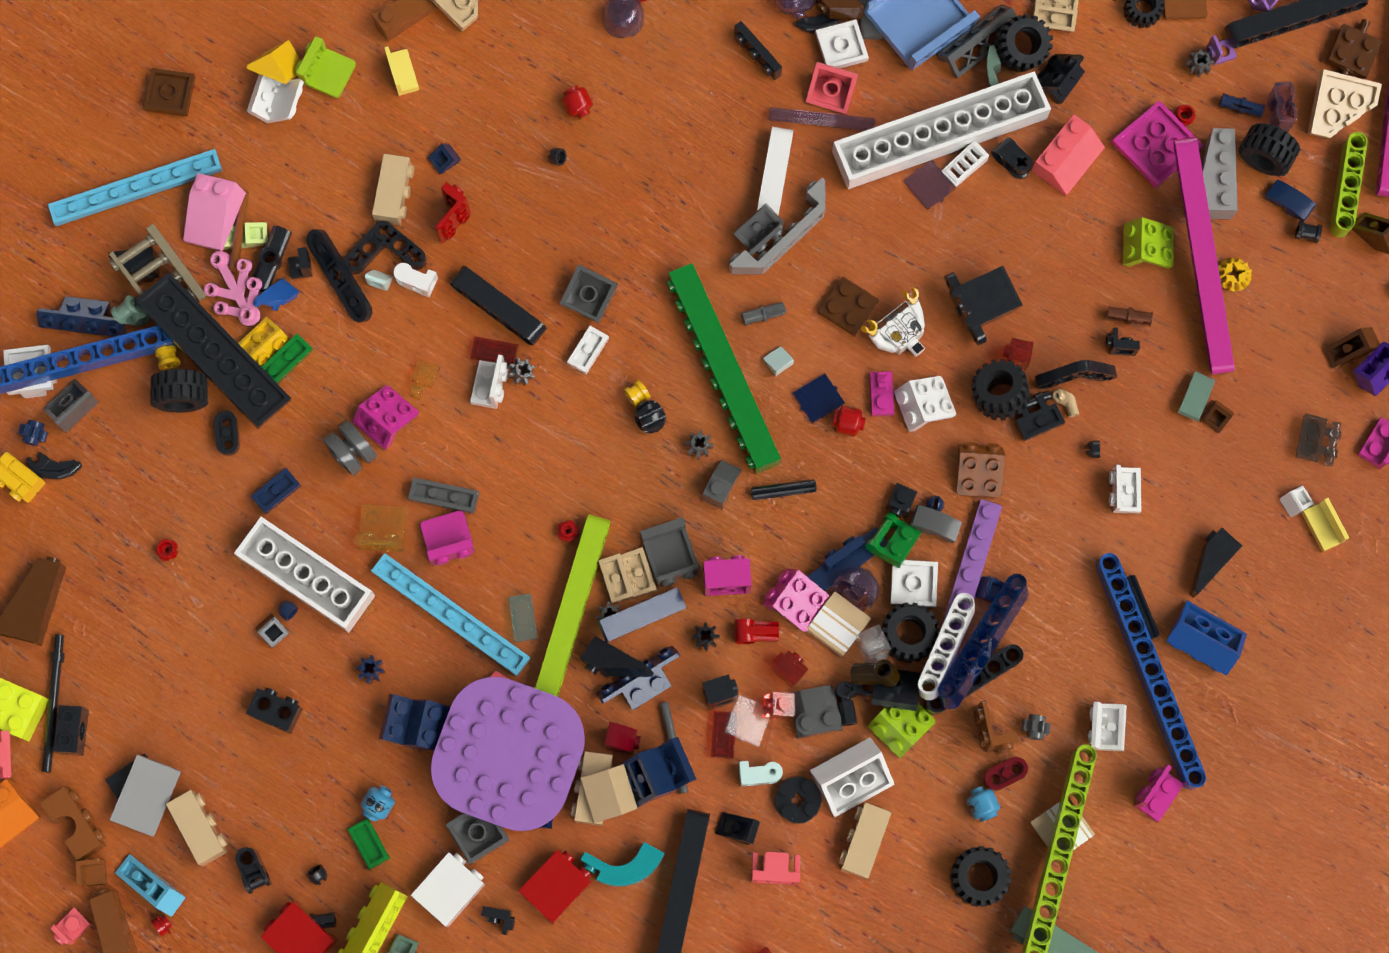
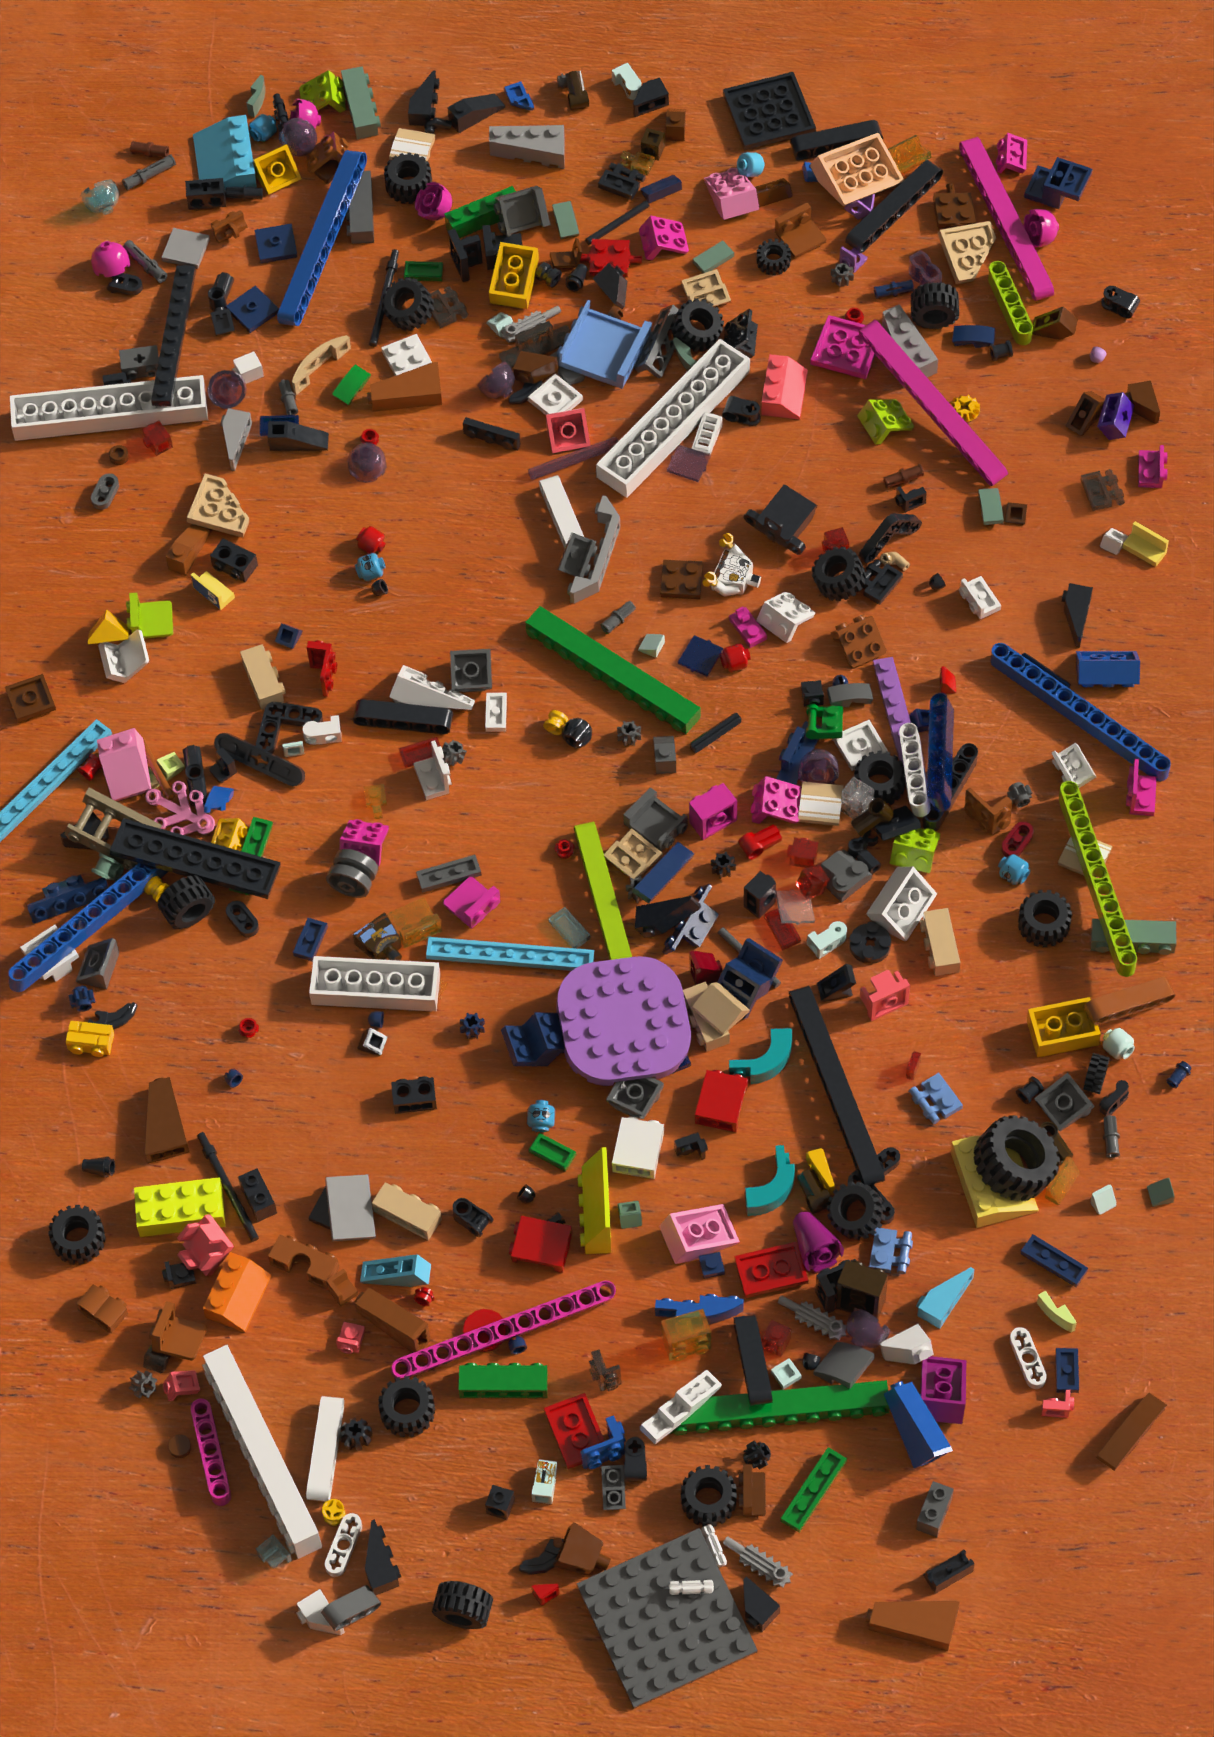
camera: 25 degrees left, 15 degrees down
none -> red bush [78,754,102,781]
none -> black brick [210,538,258,582]
none -> dark blue hinge [224,1069,243,1088]
none -> torso [353,912,402,961]
none -> dark azure head [355,553,386,582]
none -> white wedge [389,665,475,710]
none -> red slope [940,666,957,694]

